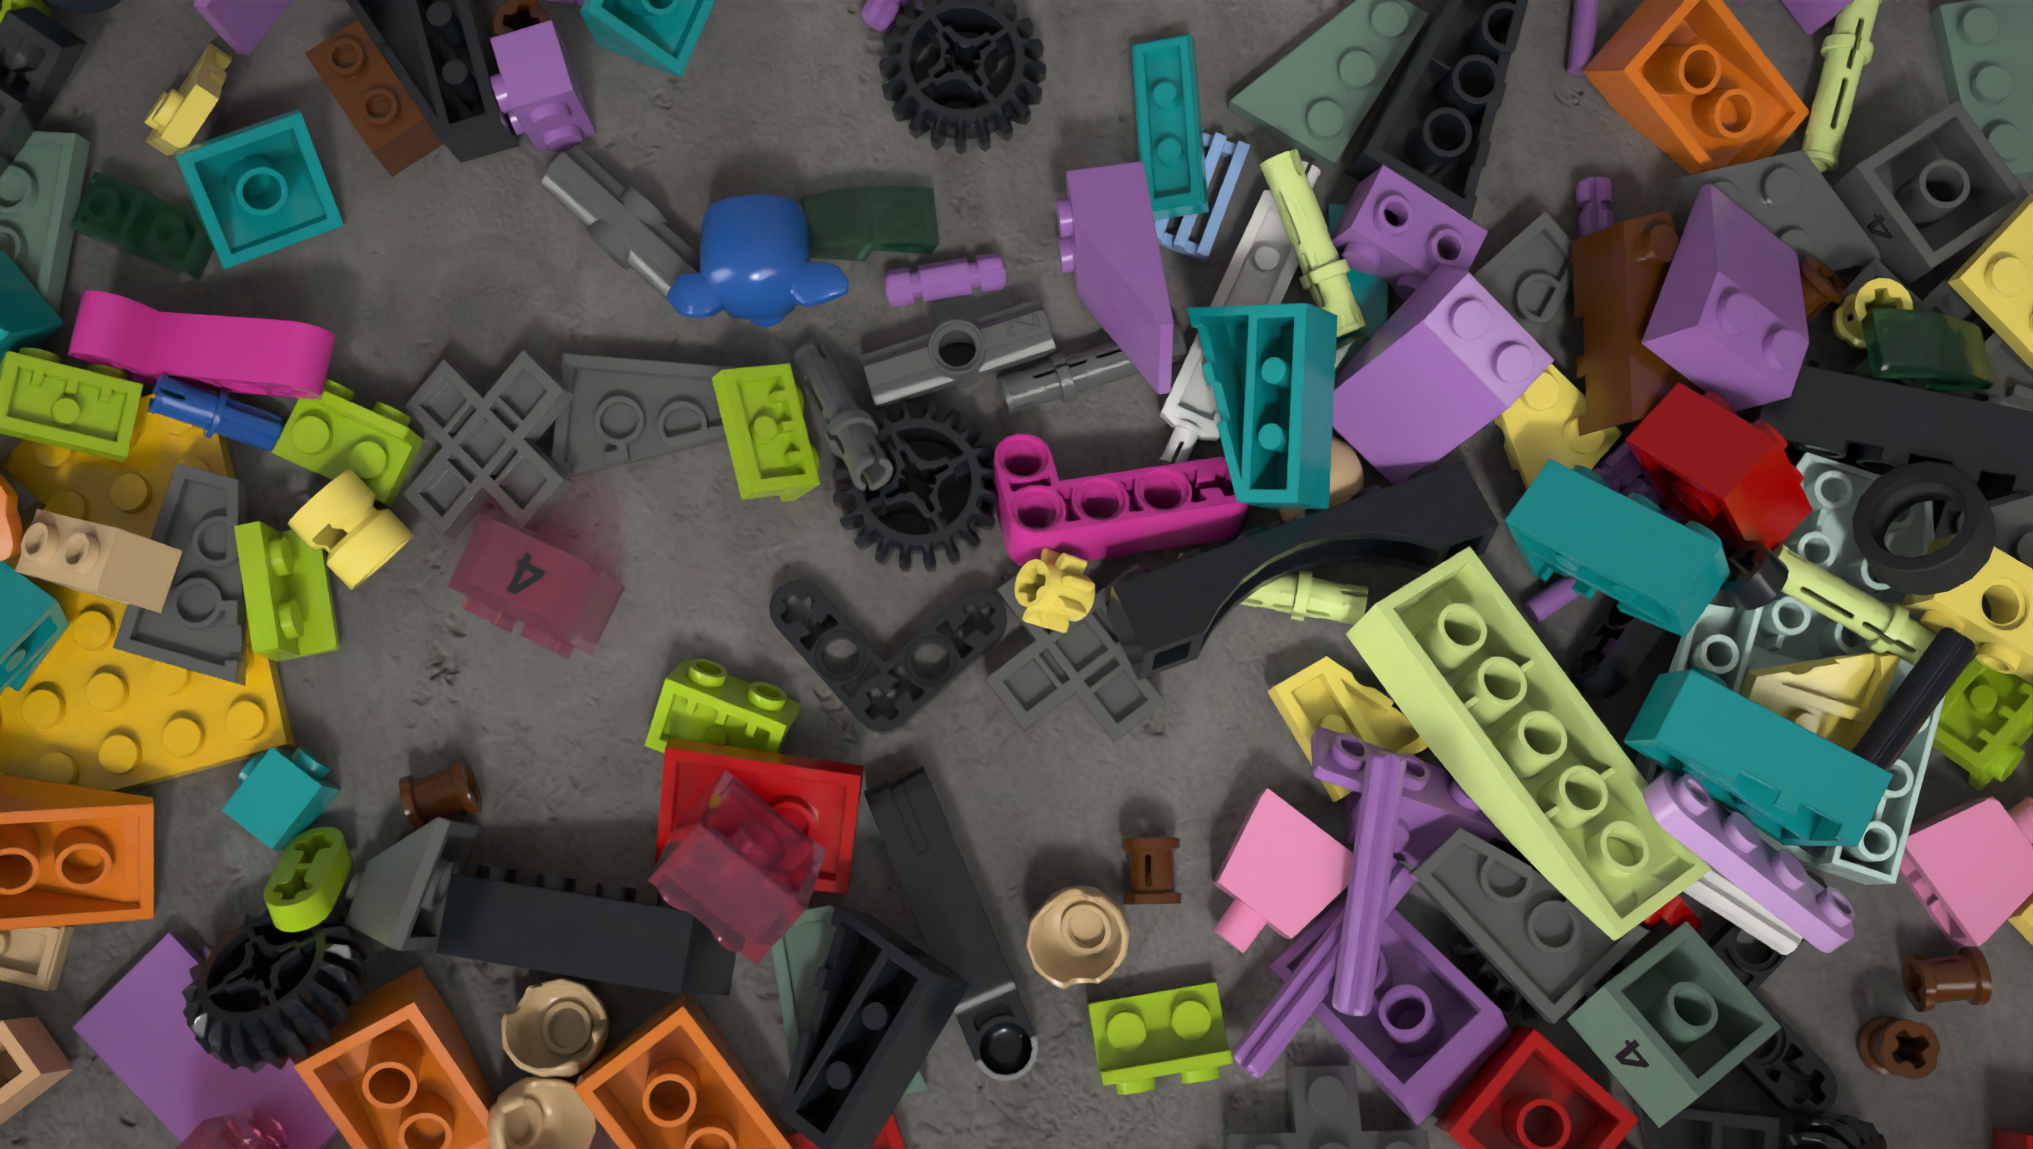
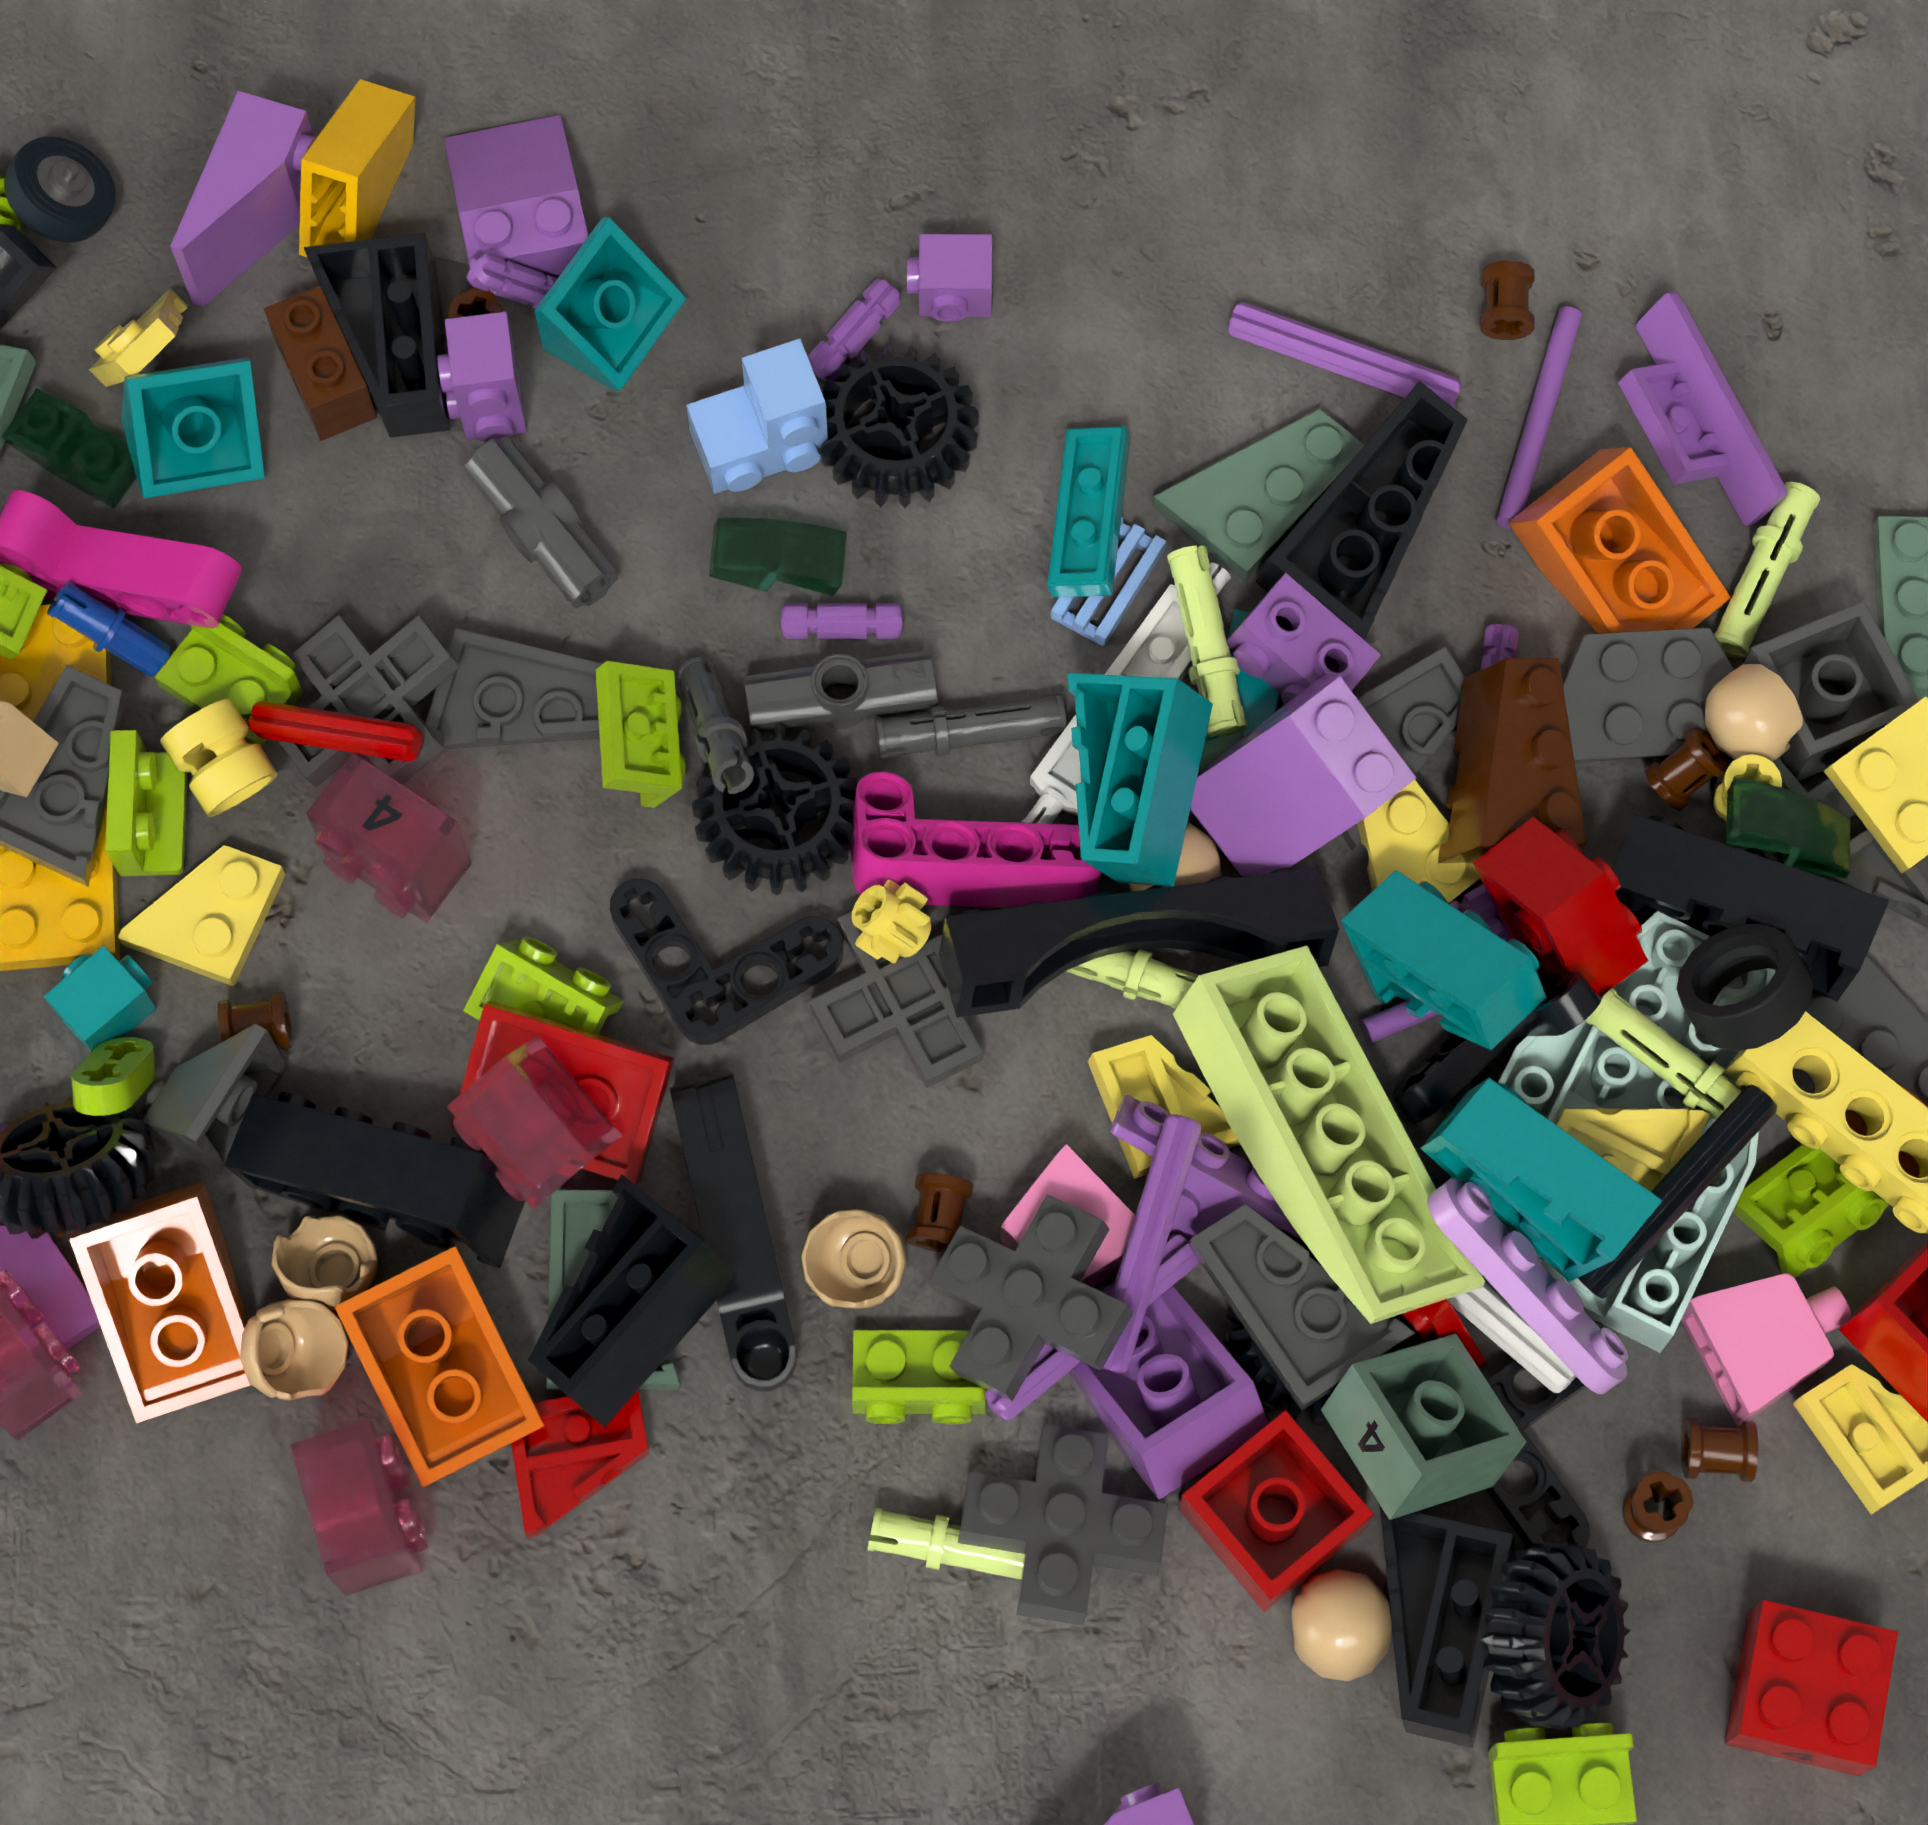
camera: 10 degrees right, 10 degrees down
blue piece [667,194,849,327] -> none
medium lavender slope [1056,161,1174,394] -> none
medium lavender slope [1641,183,1809,412] -> none
none -> light yellow wing [117,845,286,987]
none -> red axle [248,701,424,762]
none -> light blue brick [686,339,828,494]
none -> dark grey plate [928,1194,1133,1402]
none -> tan hair [1705,664,1803,761]

